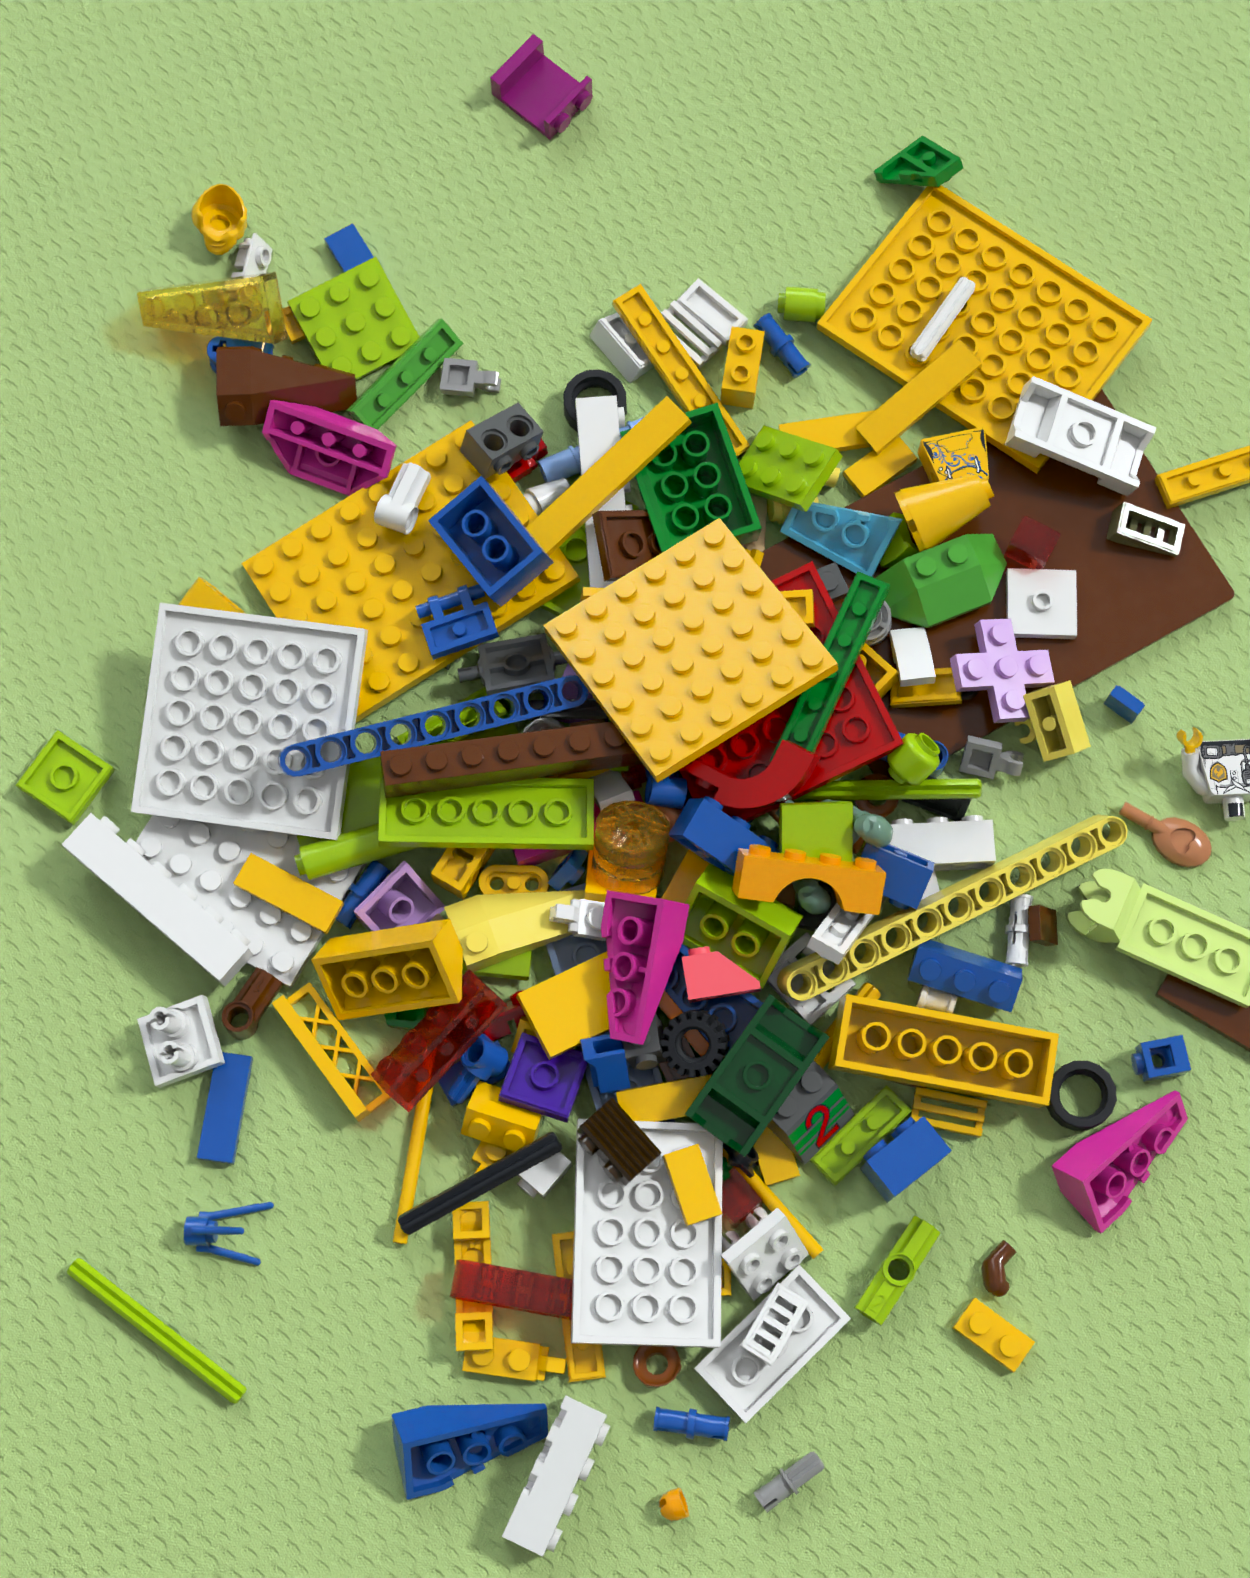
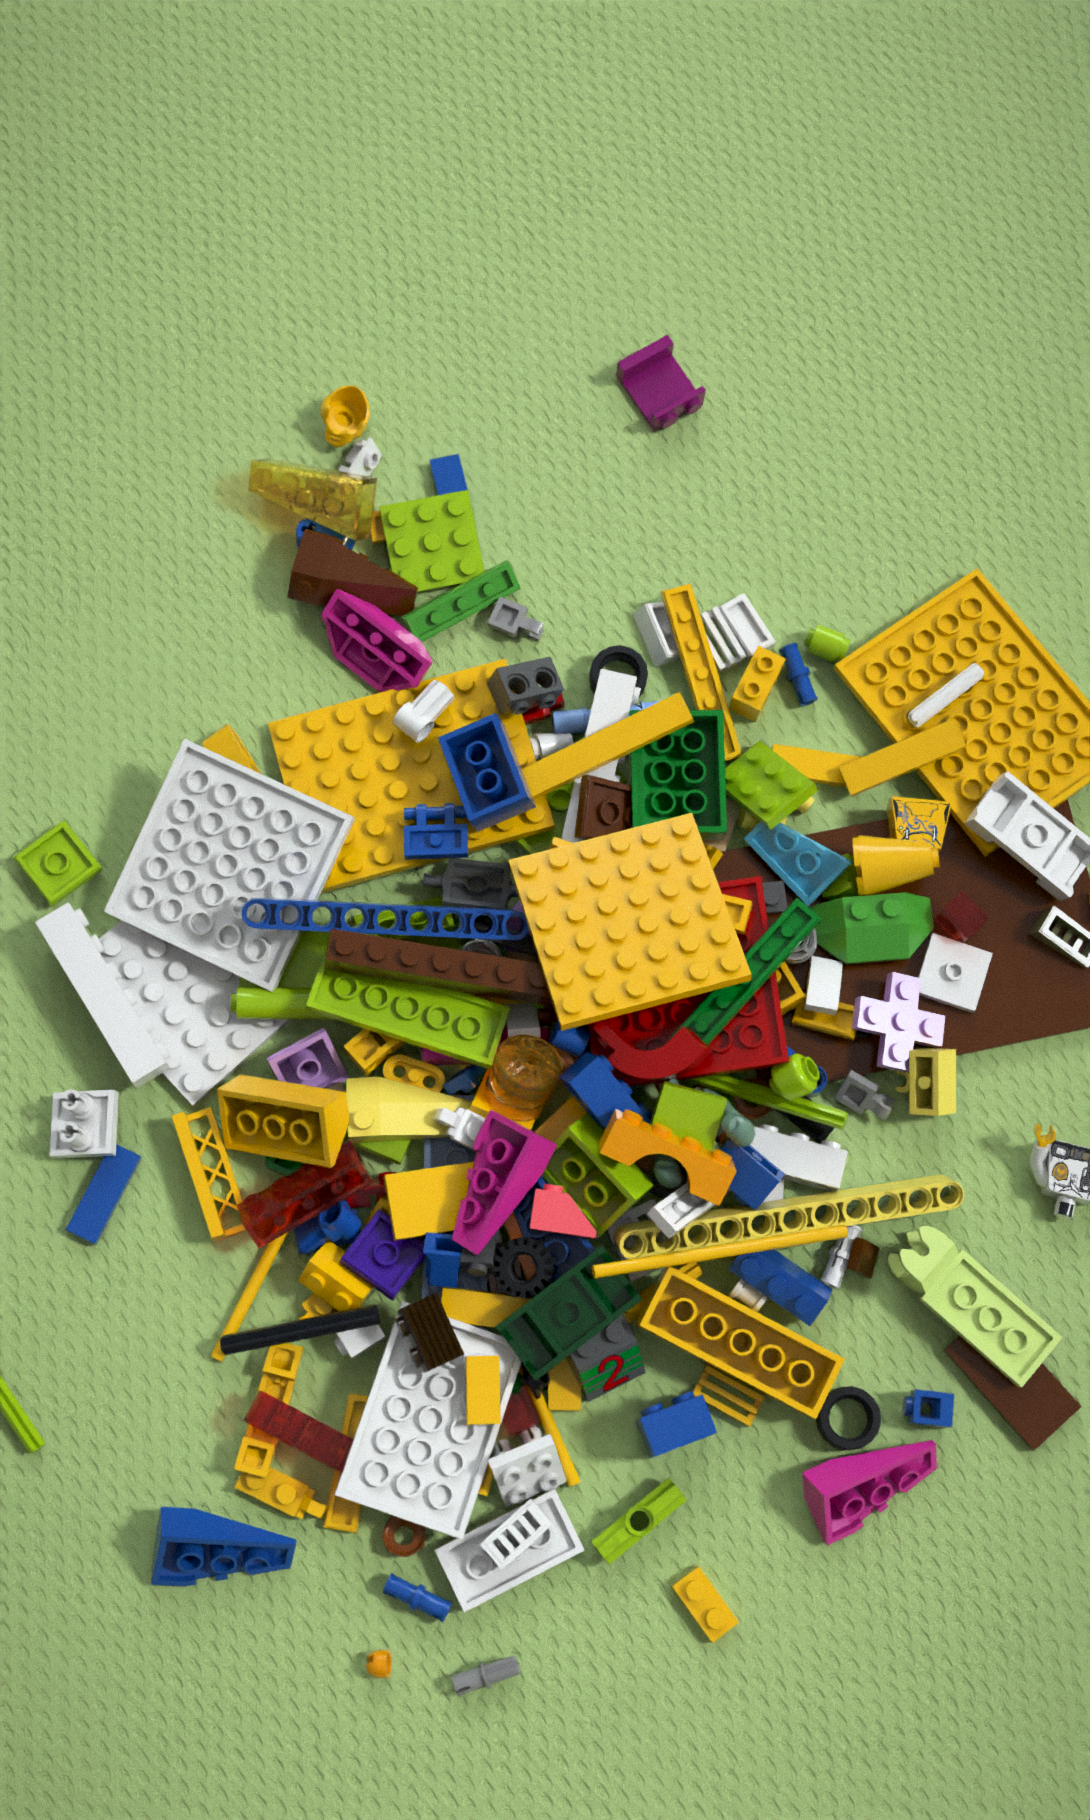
camera: 10 degrees right, 0 degrees up
blue plant [184,1202,274,1266] -> none
reddish brown piece [222,967,283,1040] -> none
yellow tile [233,853,344,935] -> none
blue pin [336,861,391,929] -> none
white wedge [502,1395,610,1557] -> none
lime tile [810,1085,912,1187] -> none
yellow tile [843,437,917,498] -> none
green wing [873,135,964,187] -> none
reddish brown arm [981,1240,1017,1297] -> none
blue tile [1104,685,1145,724] -> none
nougat piece [1119,802,1212,868] -> none
none -> yellow piece [592,1225,848,1279]

